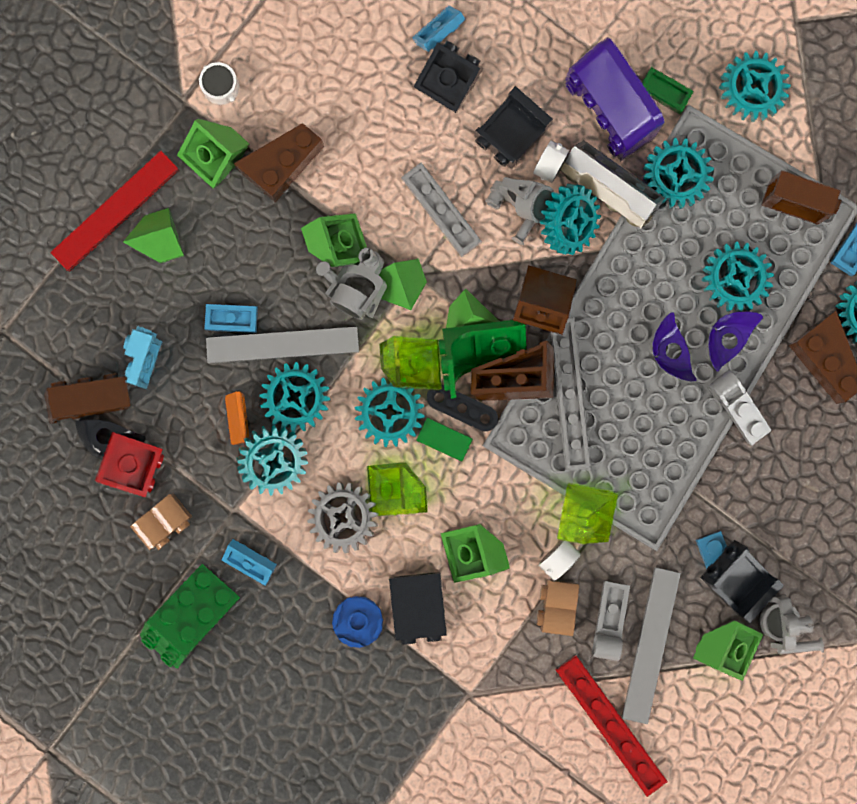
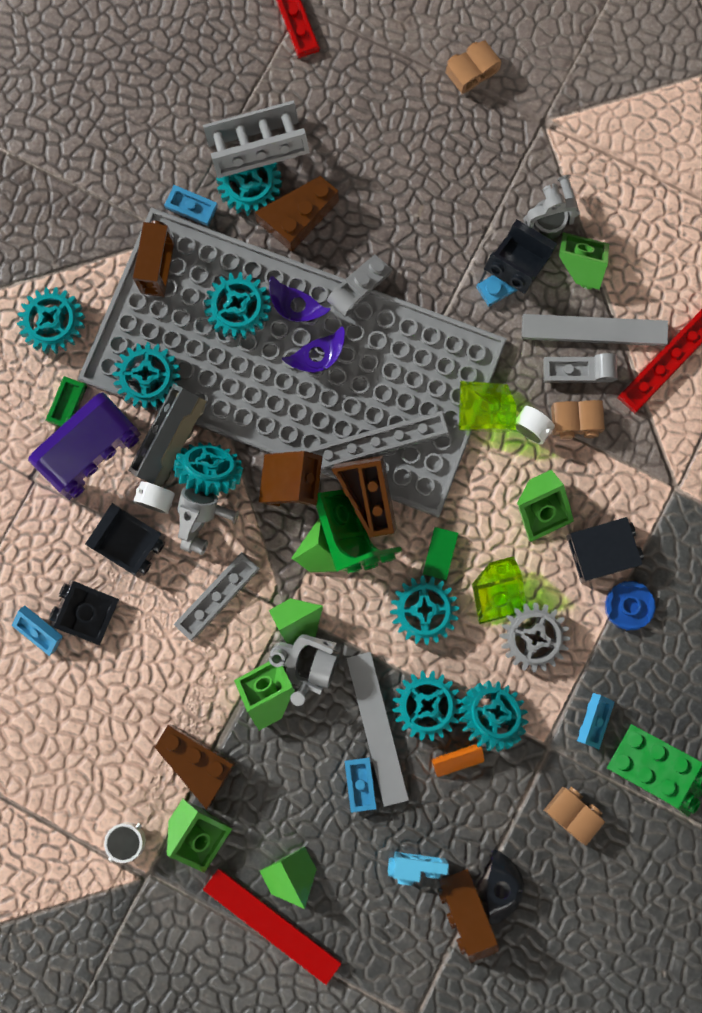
camera: 95 degrees left, 5 degrees down
red plate [95,432,164,497] -> none
clear neon green slope [379,336,442,390] -> none
black plate [427,384,498,432] -> none

